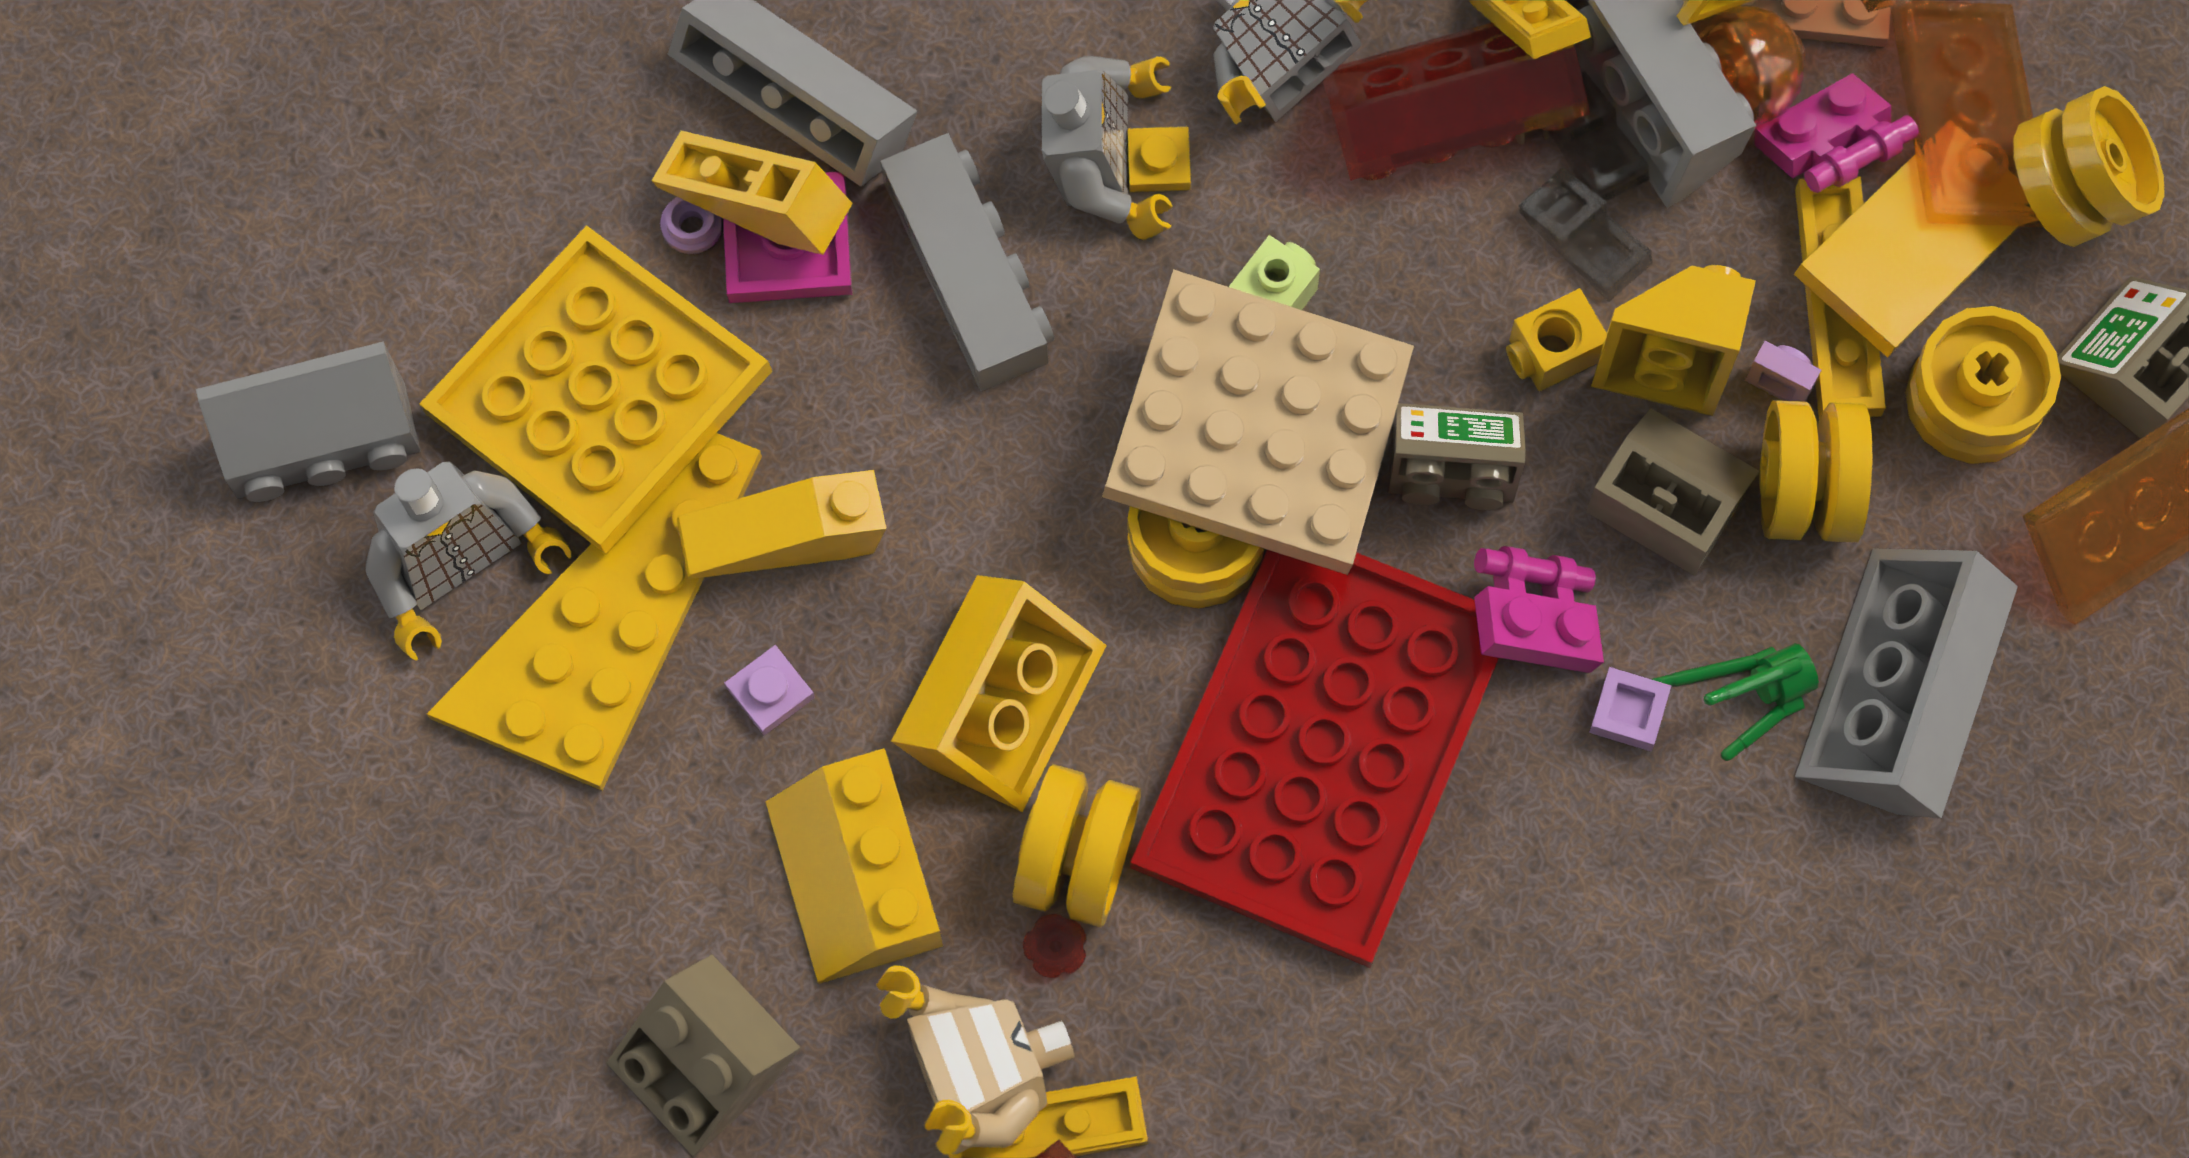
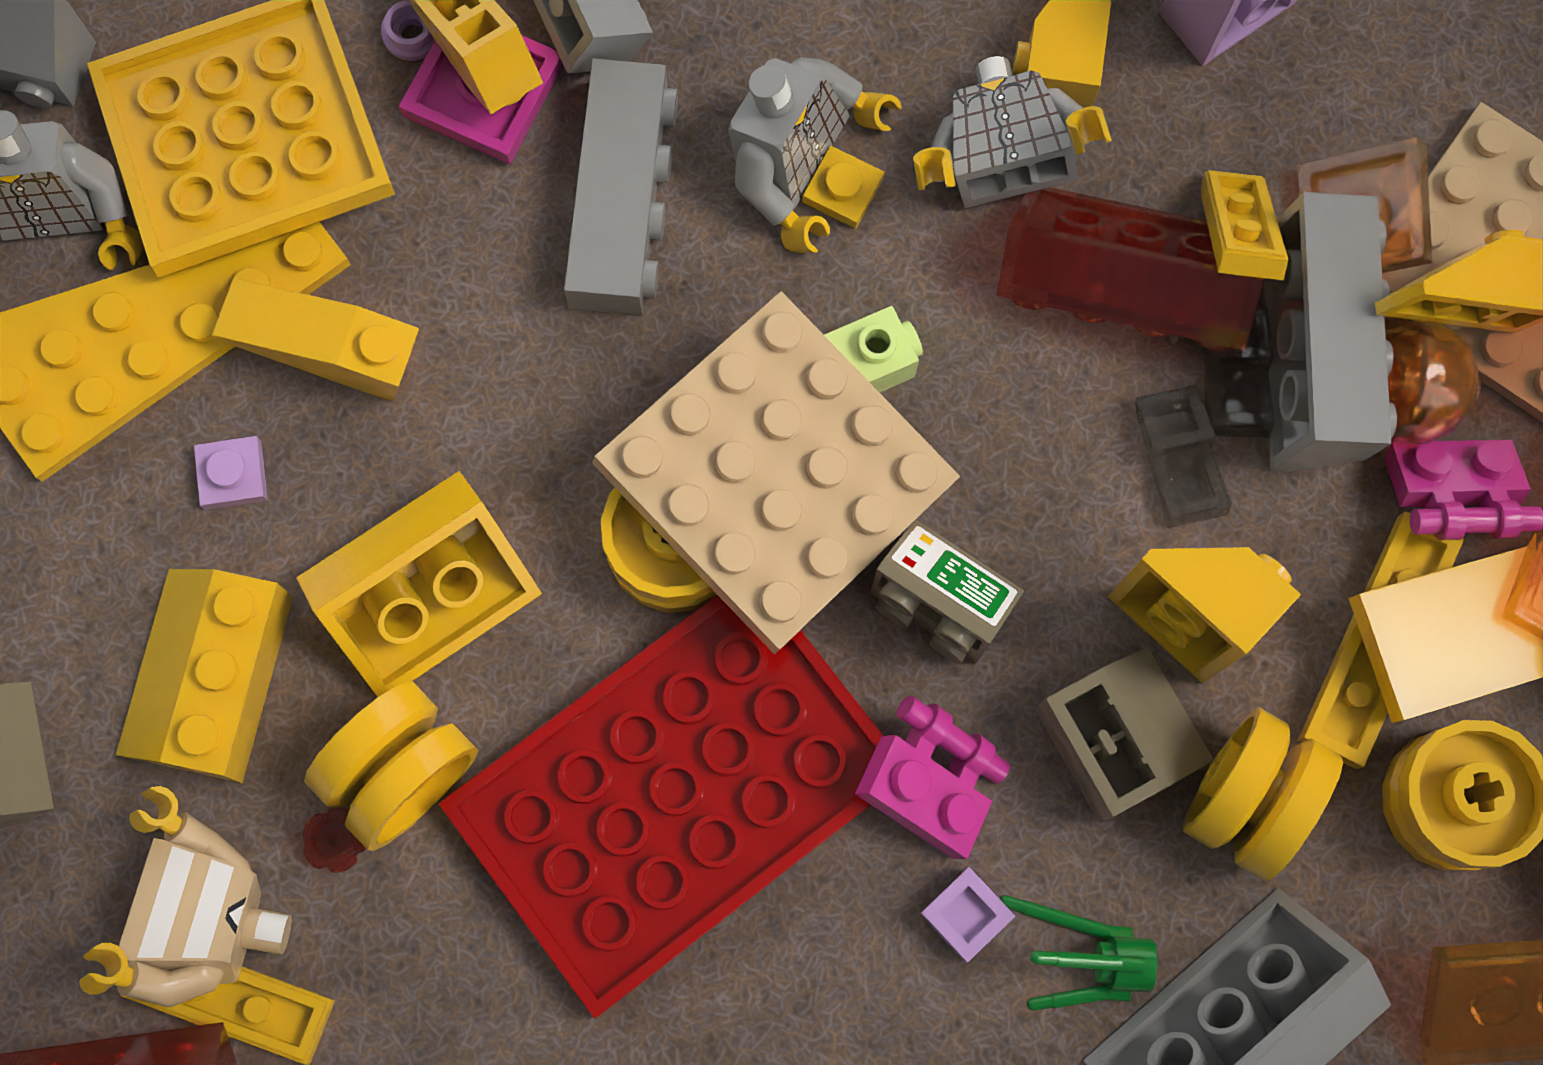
camera: 25 degrees right, 5 degrees up
yellow brick [1506,288,1607,392] -> none
lavender plate [1745,341,1821,402] -> none

